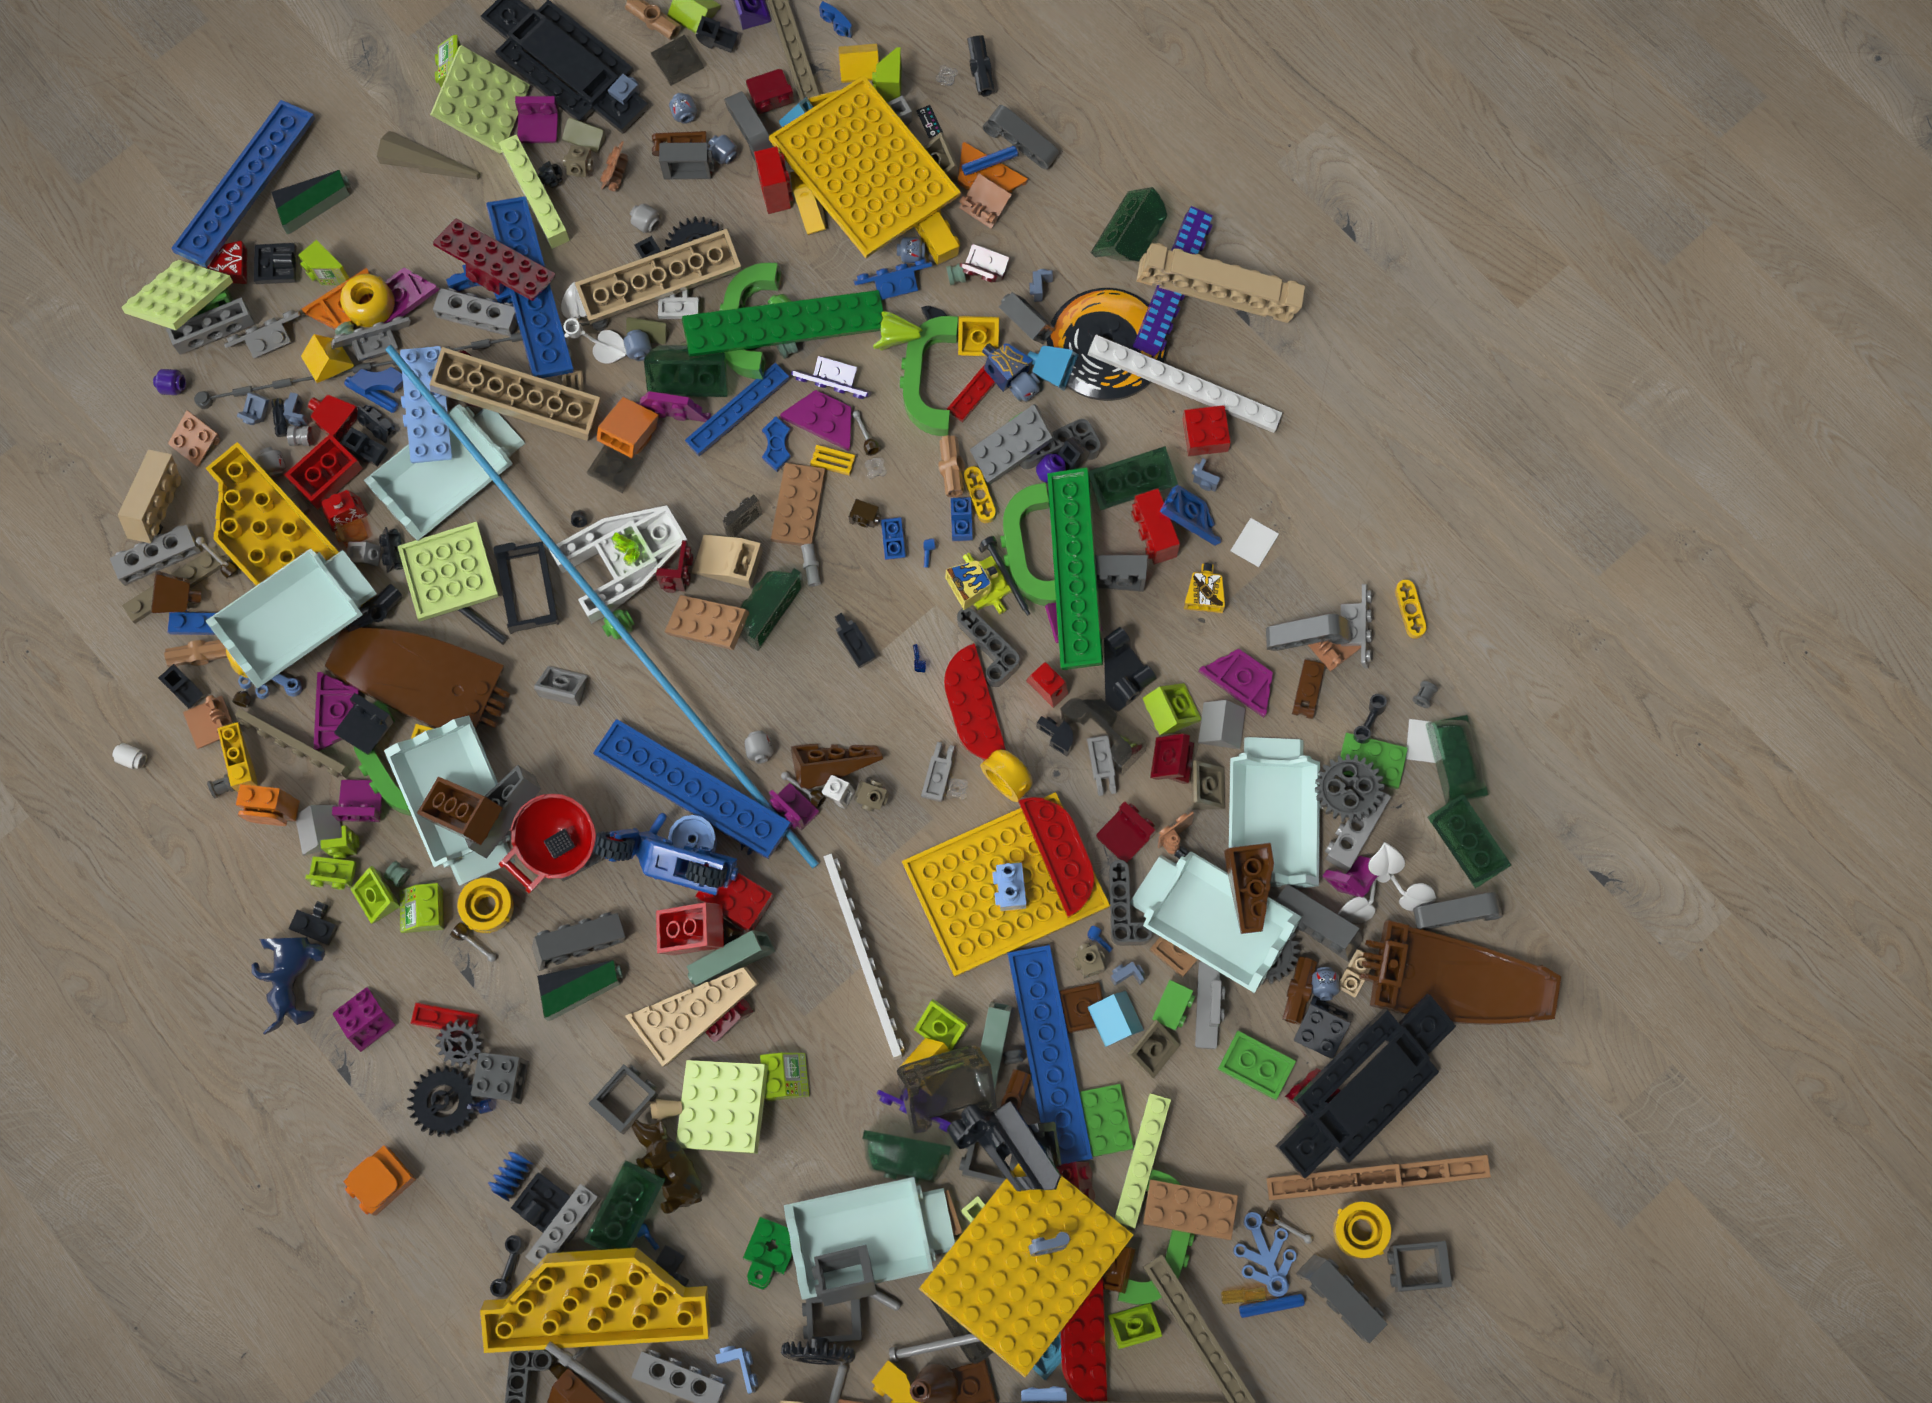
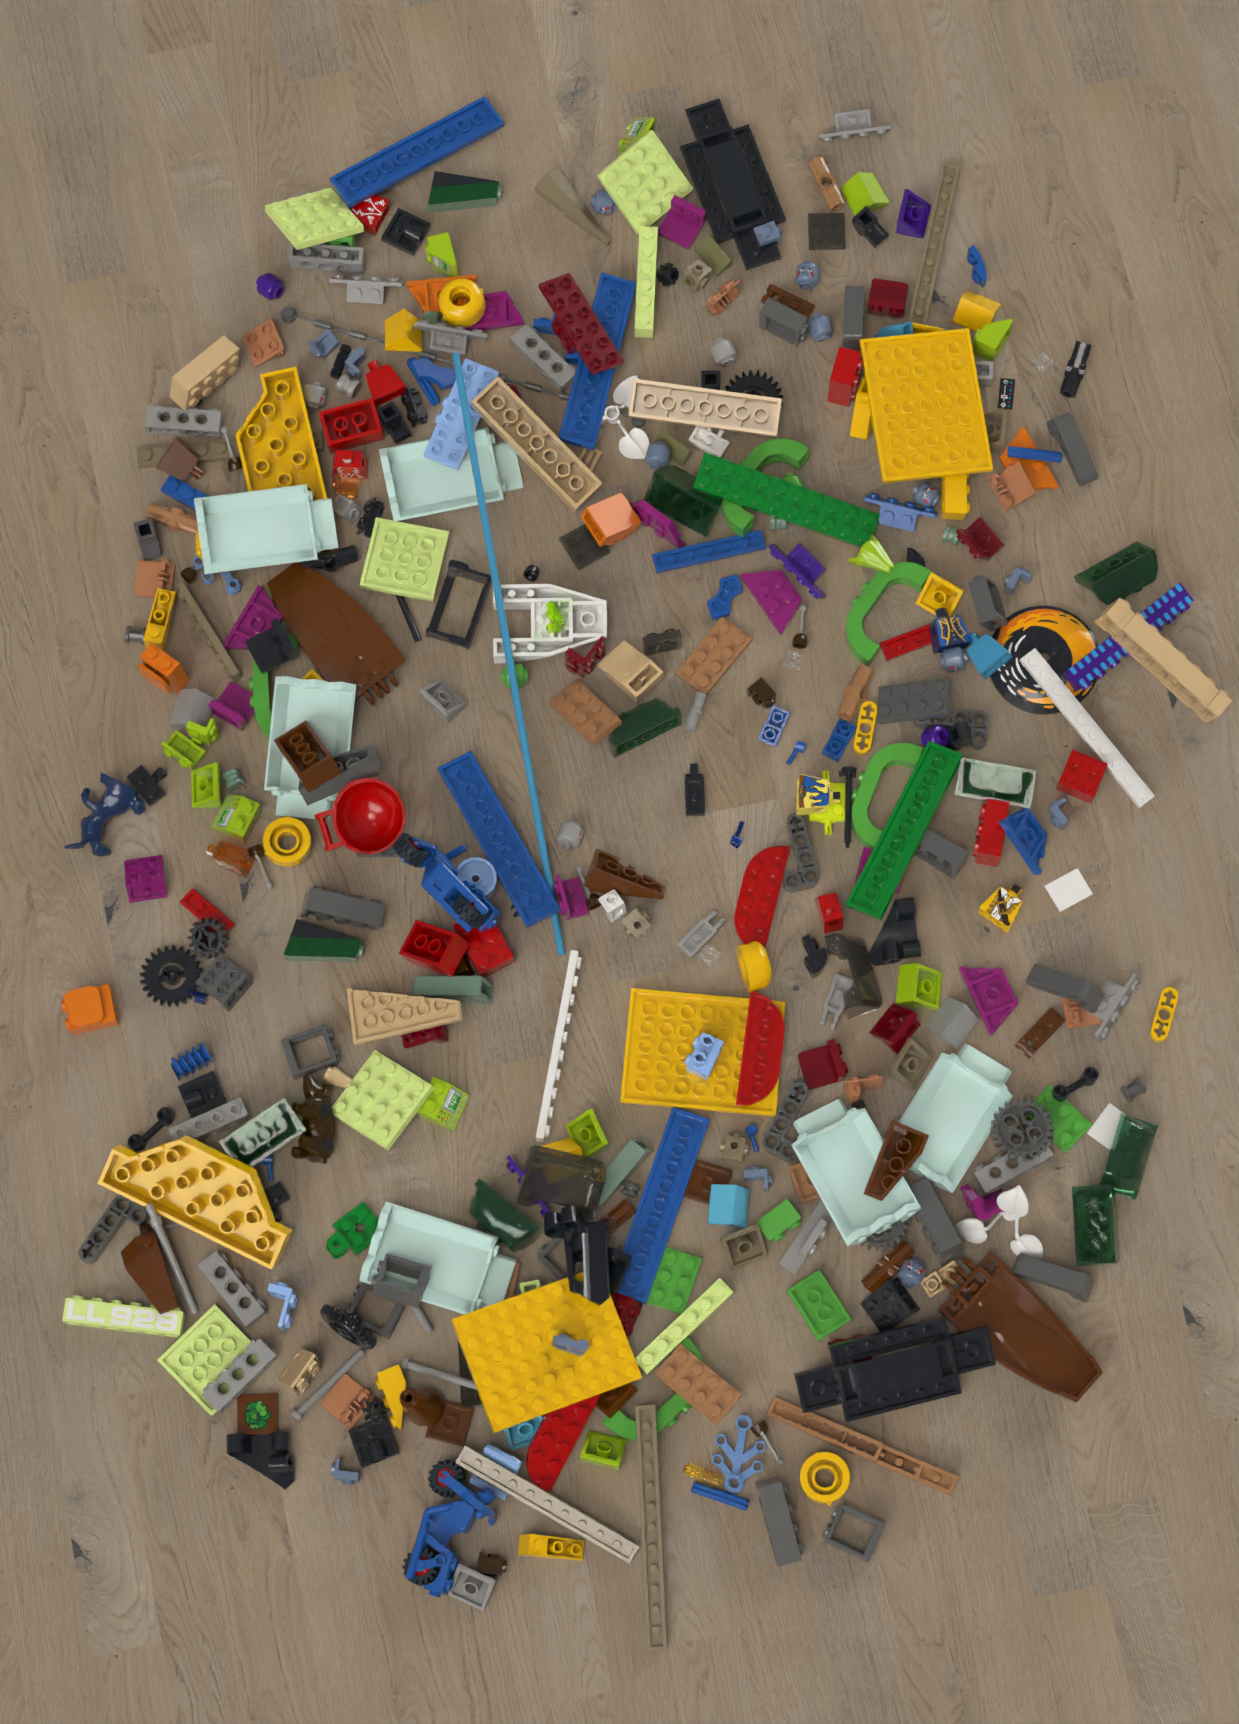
camera: 30 degrees right, 0 degrees up
white brick [112,743,147,770] -> none
black slope [544,828,576,859] -> none
yellow tile [810,445,855,476] -> none
none -> clear orange torso [206,841,254,878]
none -> sand blue head [590,189,617,215]

